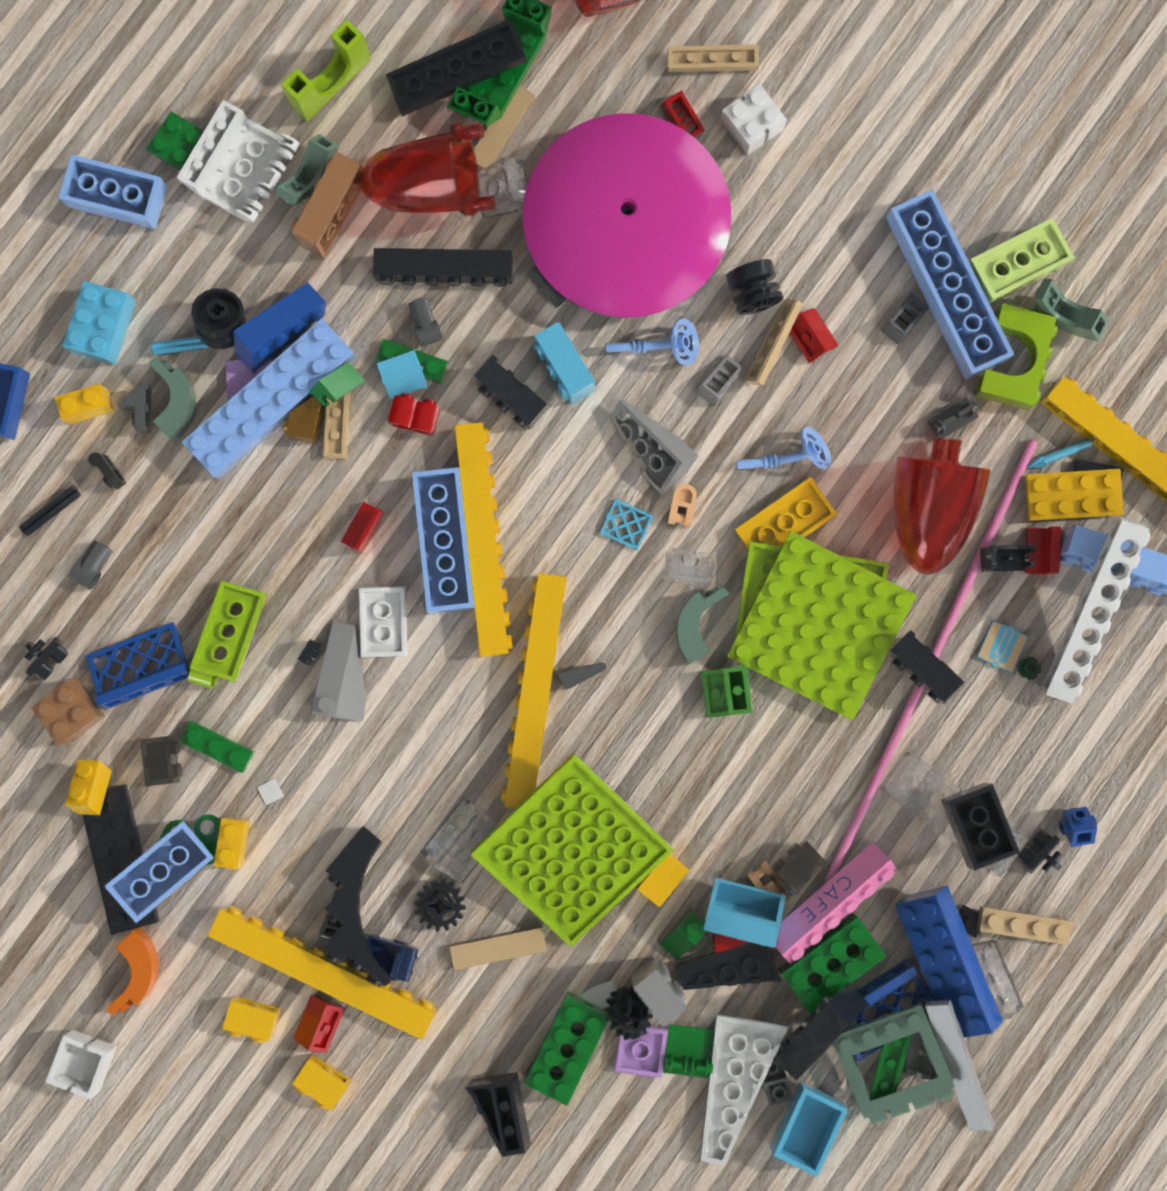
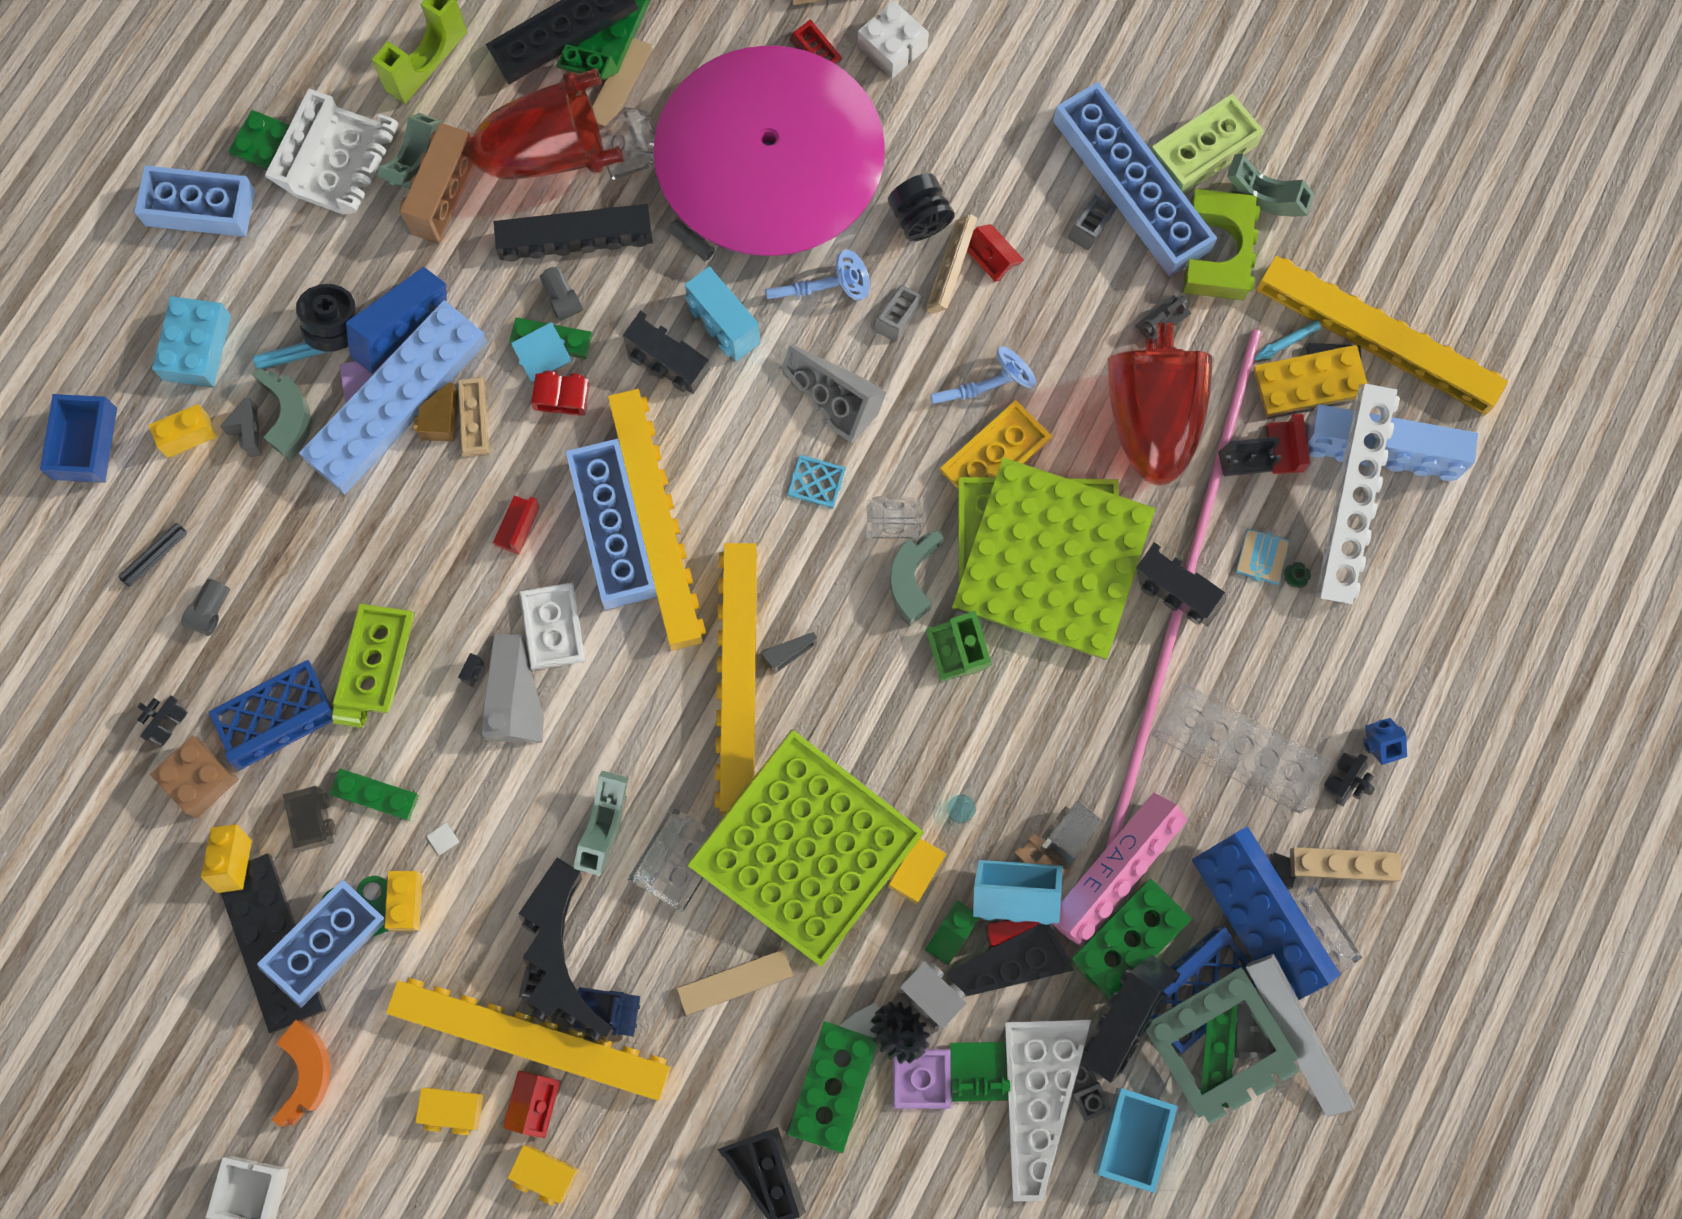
camera: 10 degrees left, 10 degrees down
pearl dark grey plate [88,452,126,490] -> none
hinge [309,362,365,407] -> none
black gear [414,879,466,932] -> none
light nougat plate [668,484,697,527] -> none
black brick [940,782,1020,871] -> none
none -> sand green arch [573,771,629,876]
none -> clear light blue tile [947,795,976,823]

